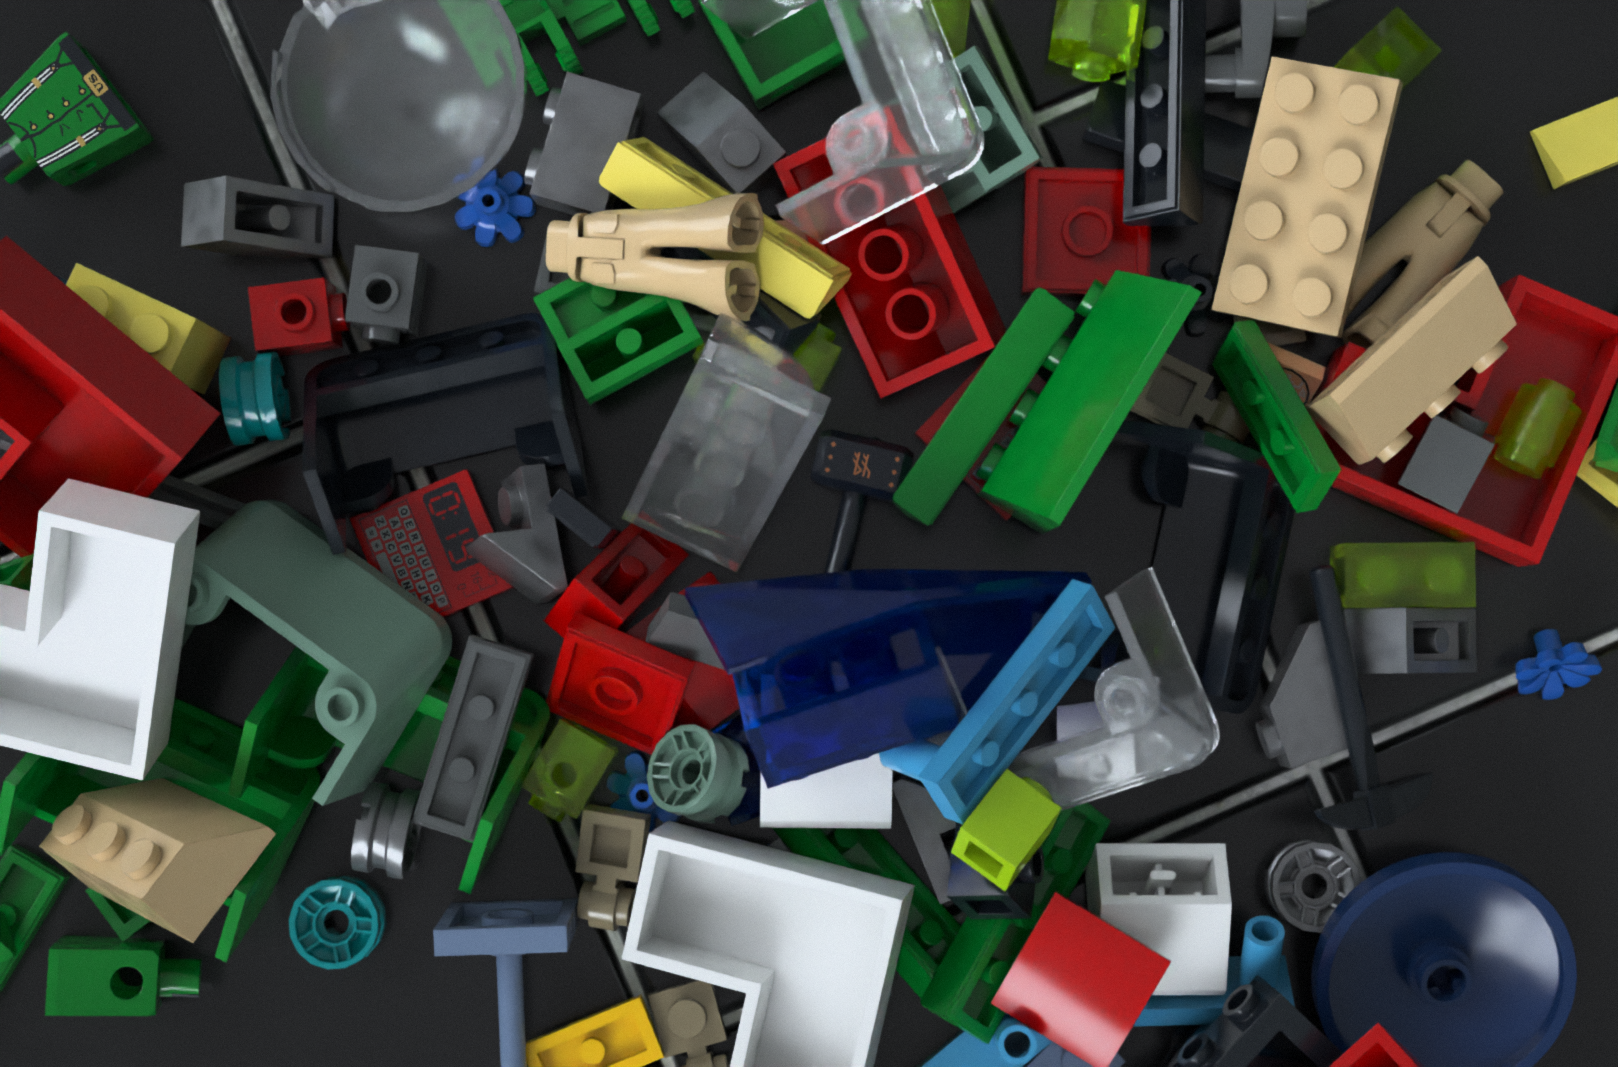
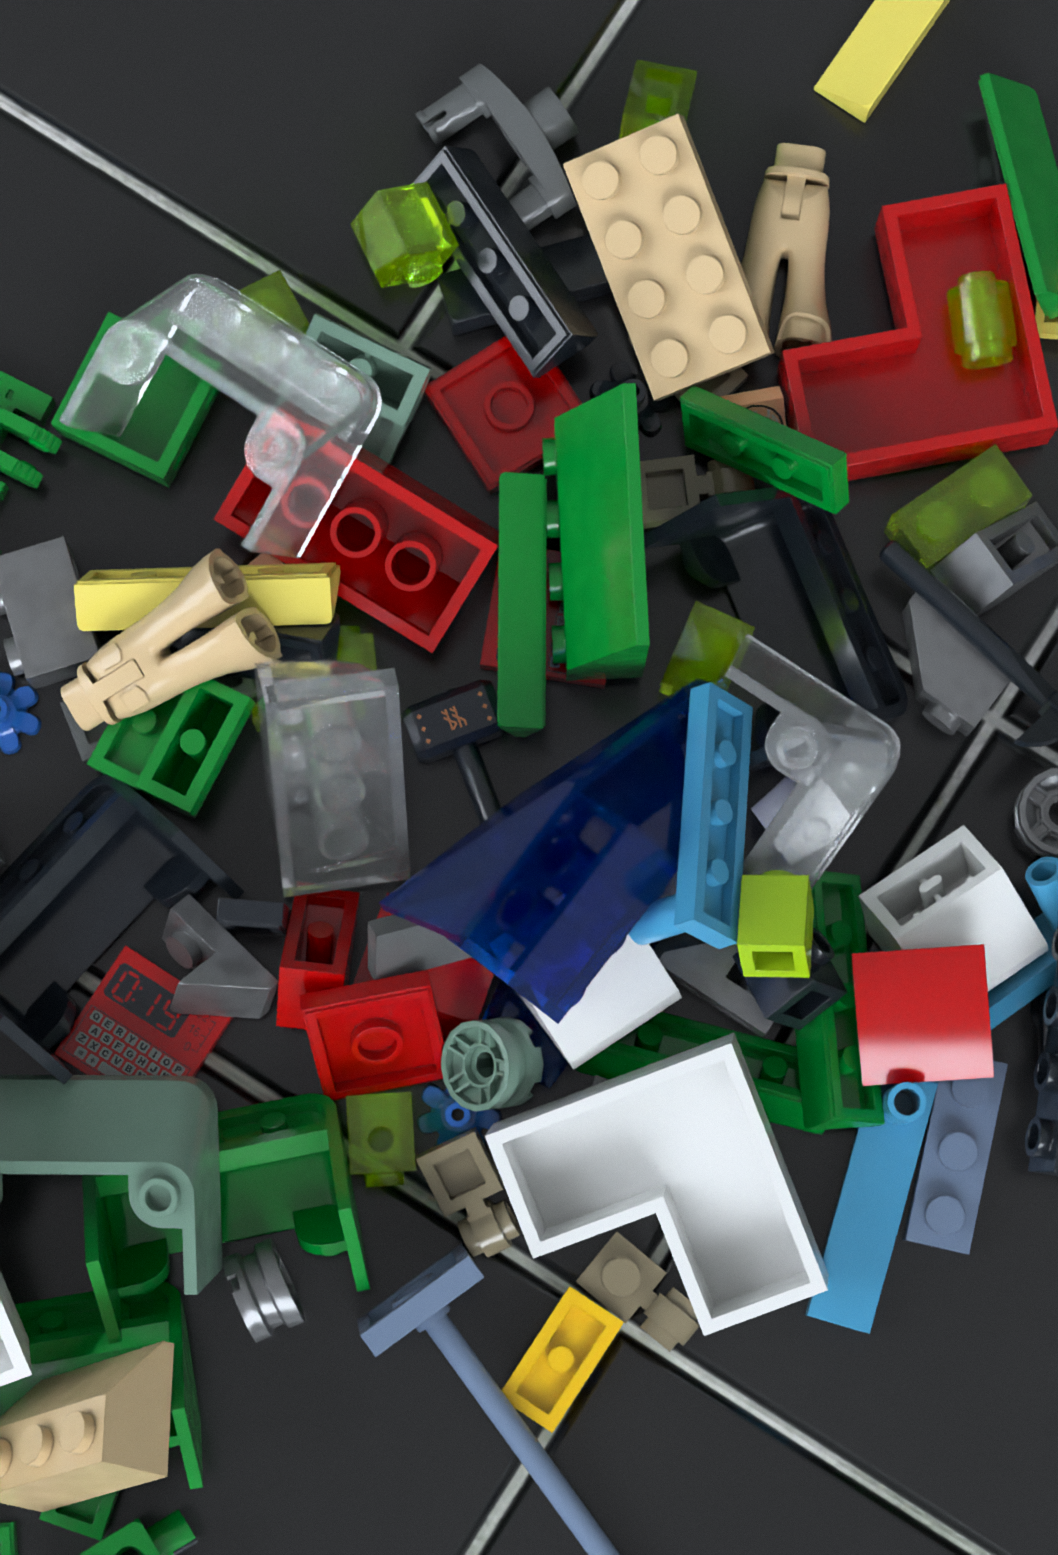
camera: 40 degrees left, 5 degrees down
teal wheel [289,875,387,970] -> none
dark grey tile [412,635,534,842] -> none
flat silver slope [657,71,787,194] -> none
tan slope [1305,256,1517,465] -> none
dark grey brick [1398,405,1495,513] -> none
none -> clear neon green slope [658,601,755,717]

